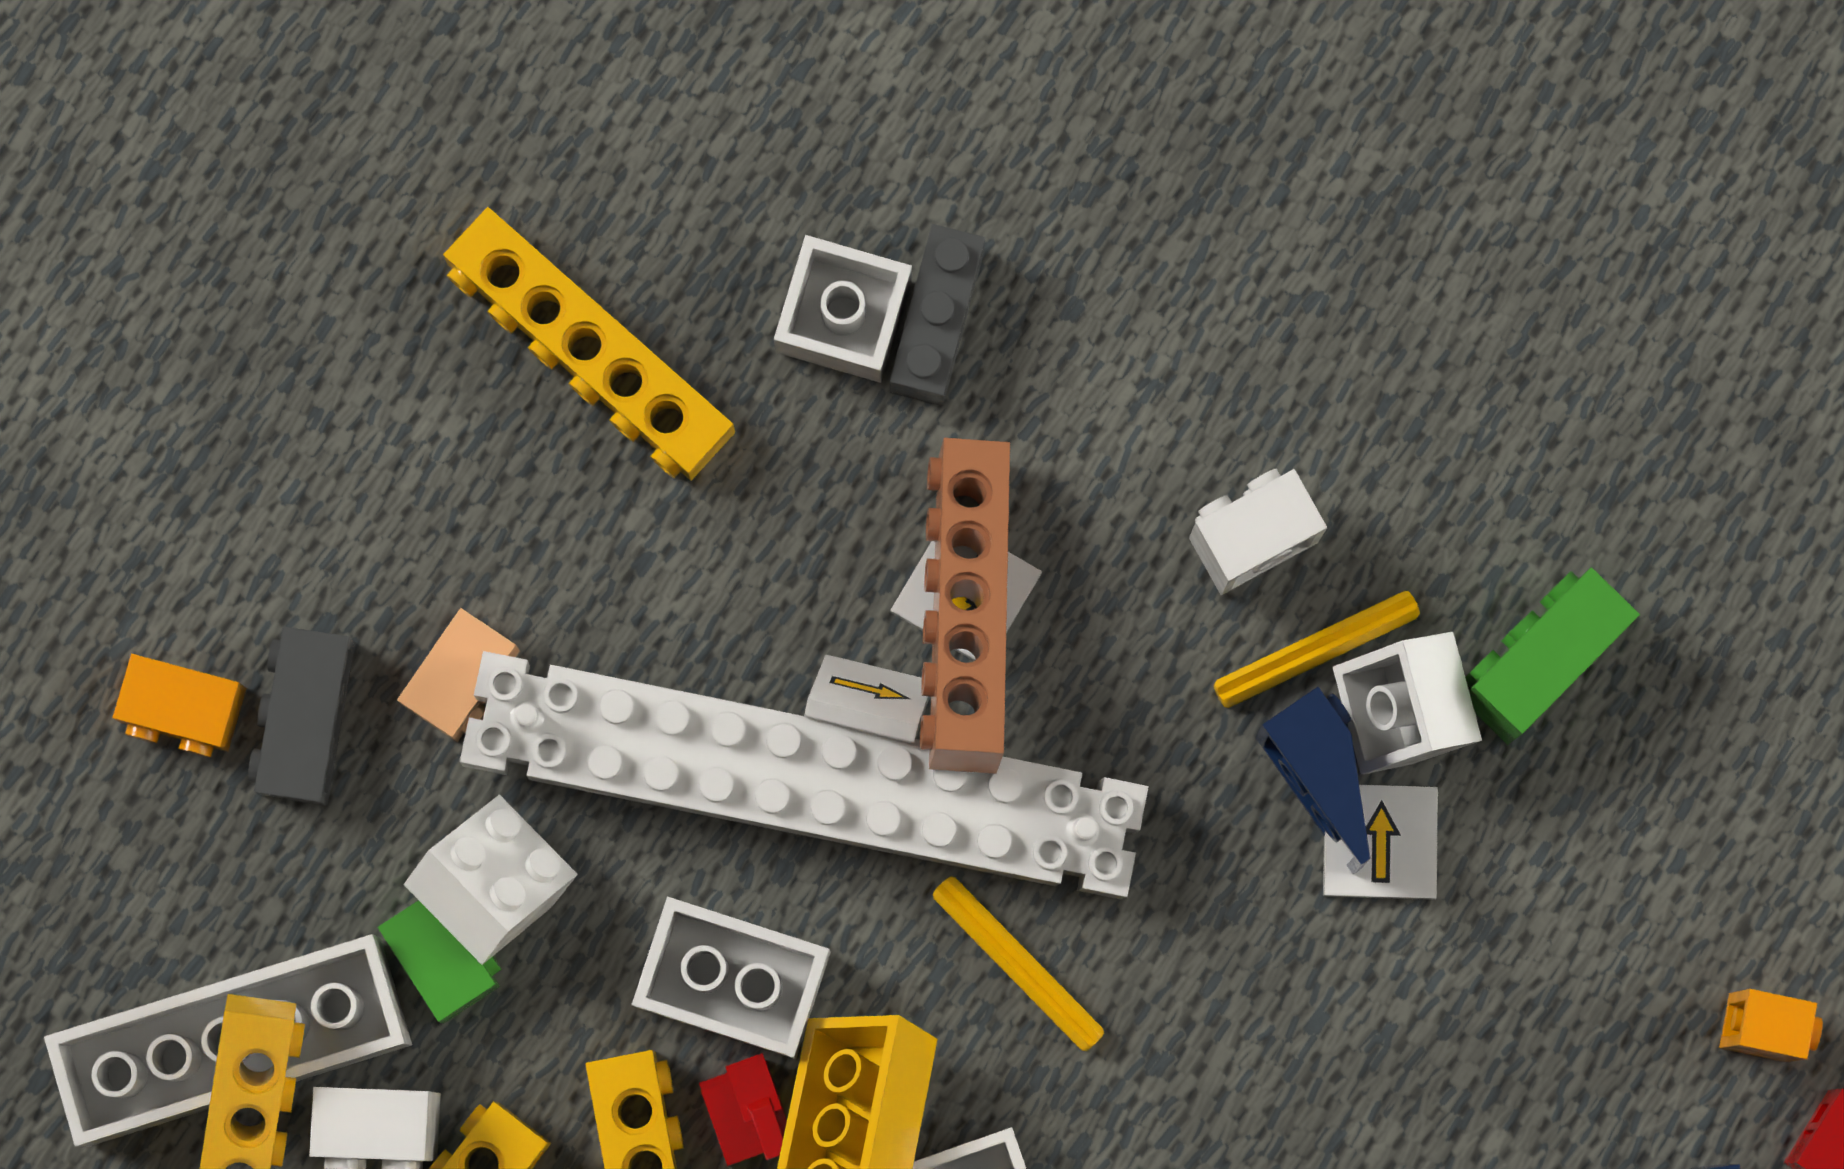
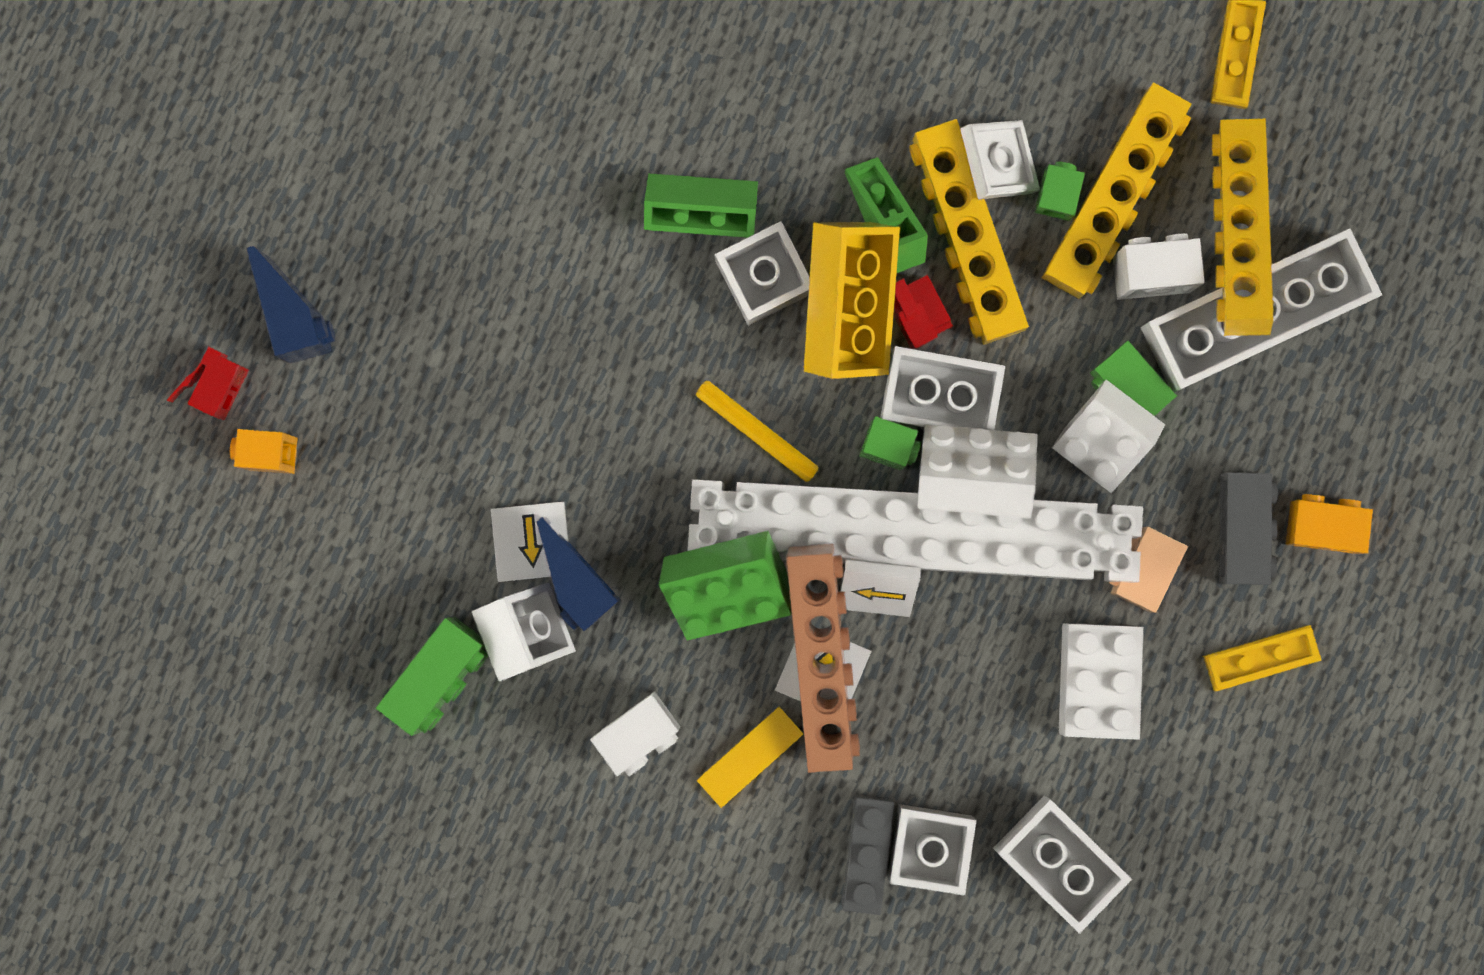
camera: 175 degrees right, 5 degrees up
yellow brick [443,207,735,481] -> none
yellow axle [1214,591,1420,708] -> none
none -> bright green brick [659,530,792,641]
none -> yellow tile [696,706,804,808]
none -> bright green brick [859,416,921,471]
none -> white brick [917,425,1038,518]
none -> white brick [993,795,1132,934]
none -> white brick [1059,623,1143,740]
none -> yellow tile [1203,625,1321,692]

